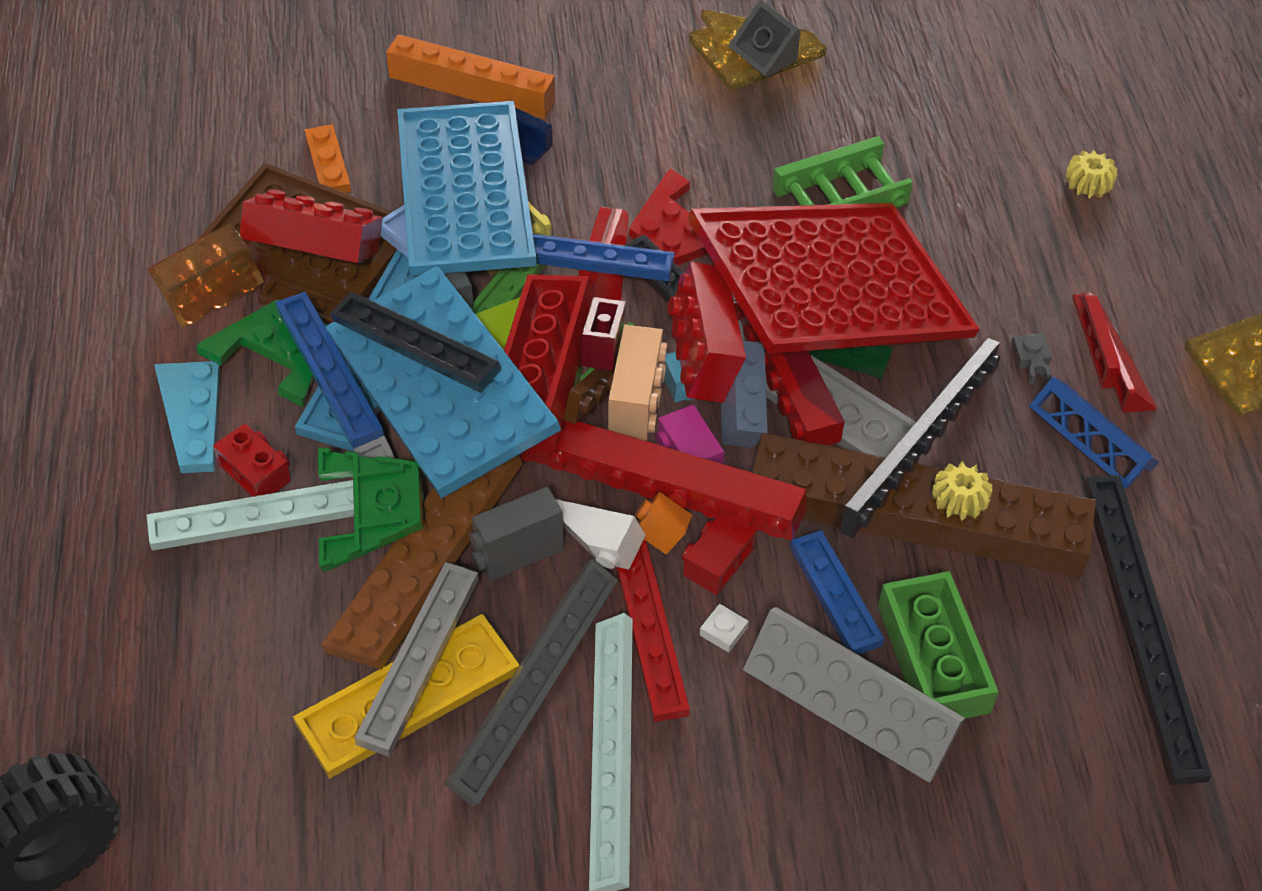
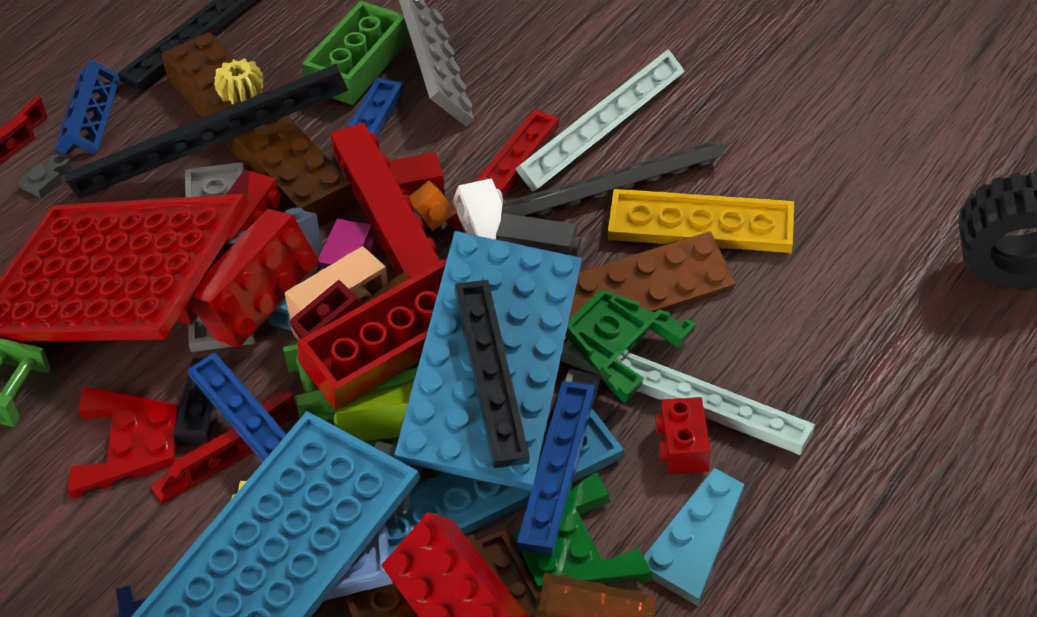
camera: 135 degrees left, 5 degrees down
light grey plate [354,562,479,757] -> none
white plate [700,604,749,653] -> none

